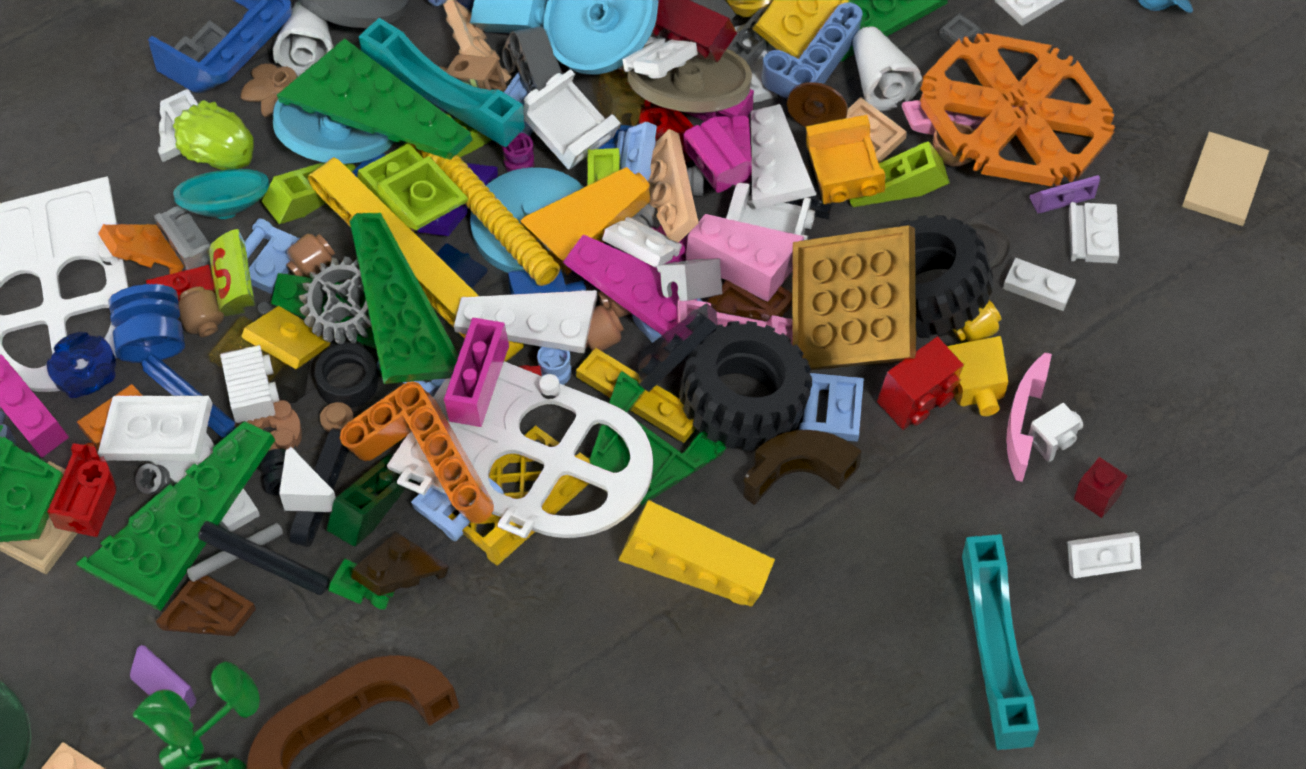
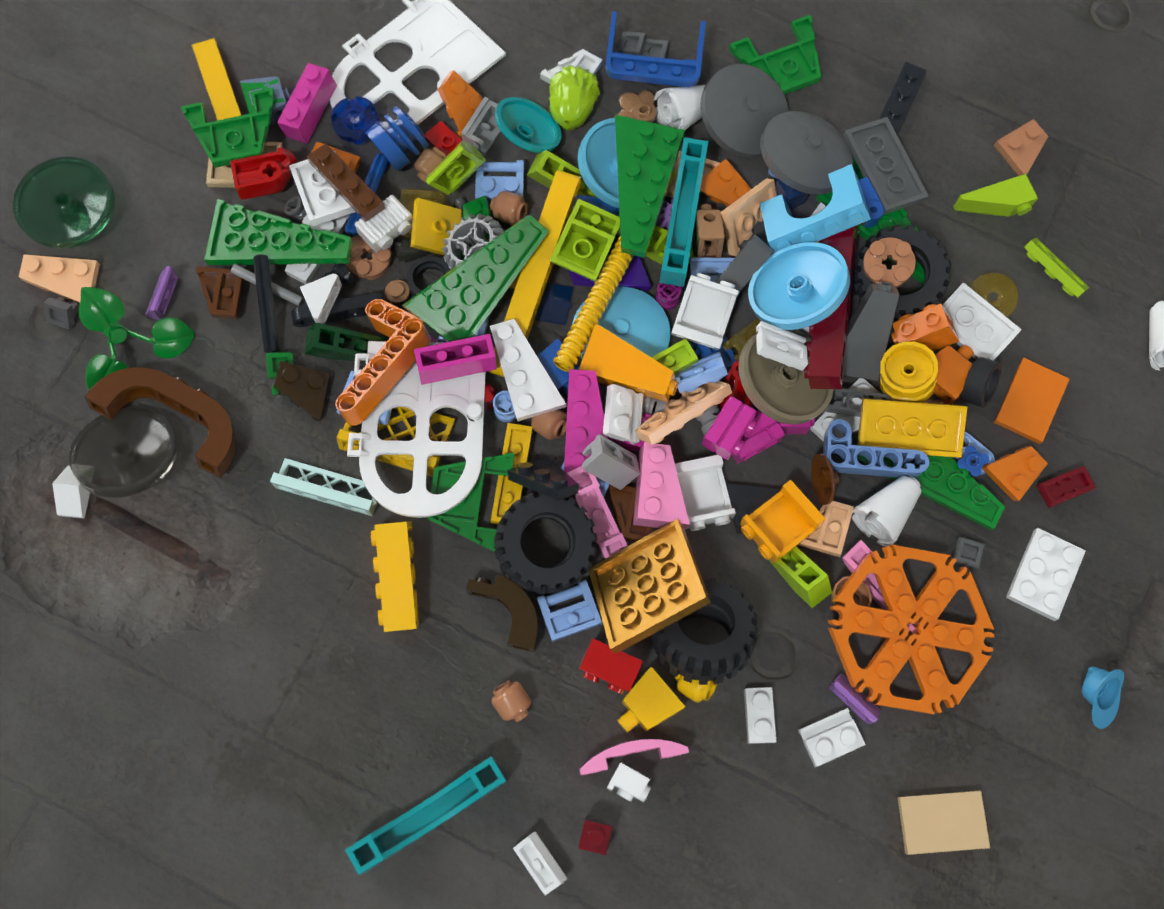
camera: 60 degrees right, 15 degrees up
white wing [751,104,816,209] -> none
none -> light aqua fence [270,458,378,517]
none -> reddish brown plate [306,143,385,222]
none -> nougat head [491,680,532,722]
none -> orange wing [700,159,751,207]

